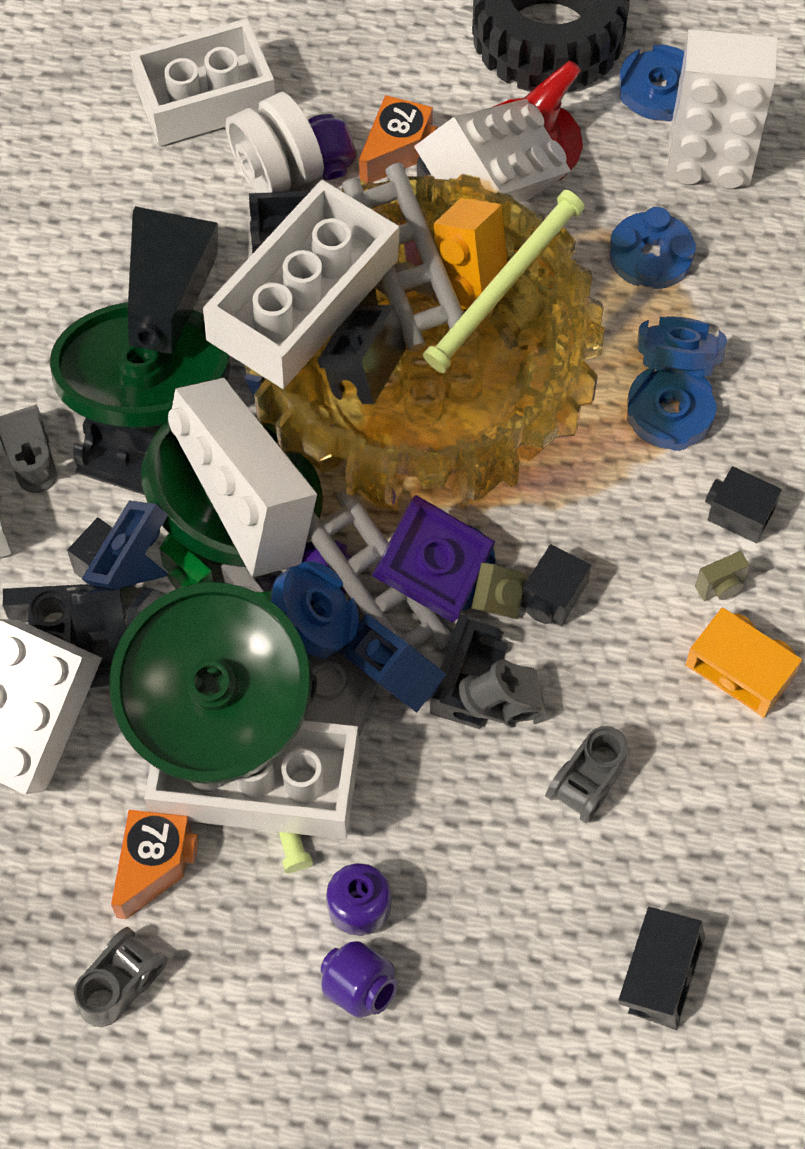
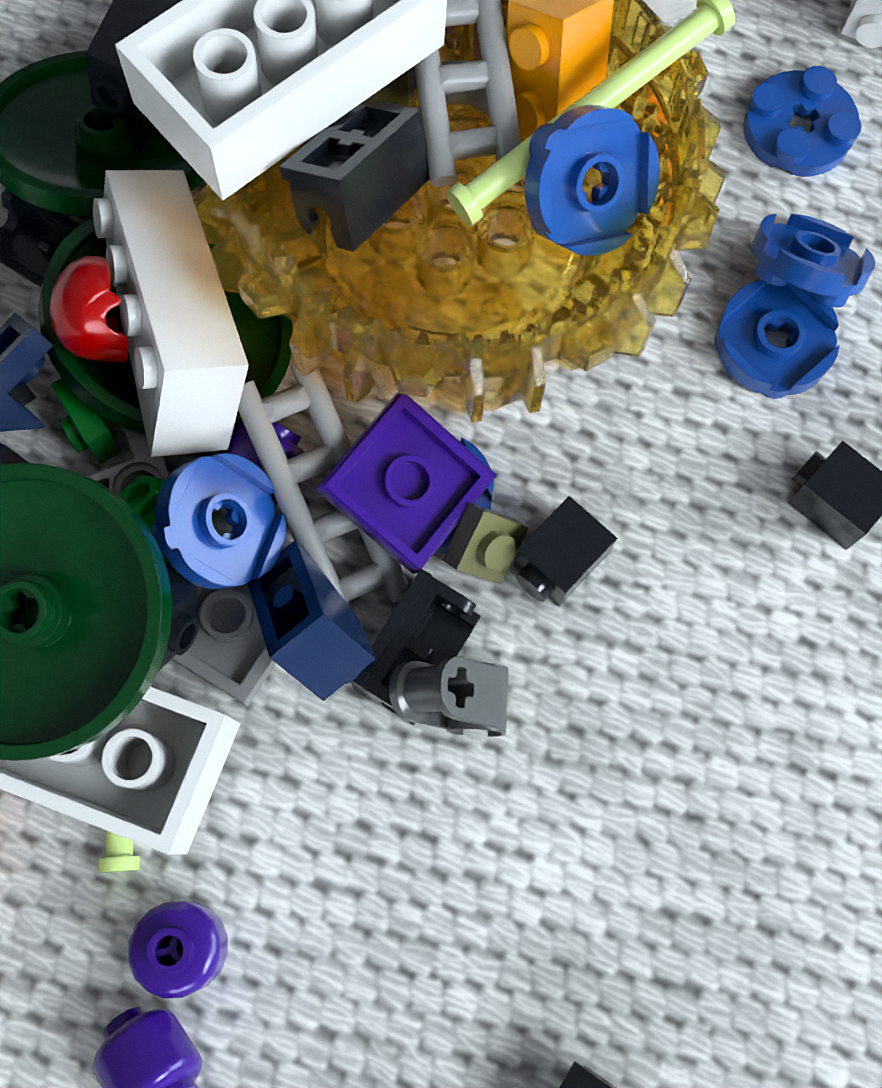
camera: 10 degrees right, 10 degrees up
dark grey piece [545,726,628,824] -> none
light orange brick [685,607,802,718] -> none
olive plate [695,550,750,602] -> none
none -> red hair [49,256,129,363]
none -> blue plate [524,105,660,256]

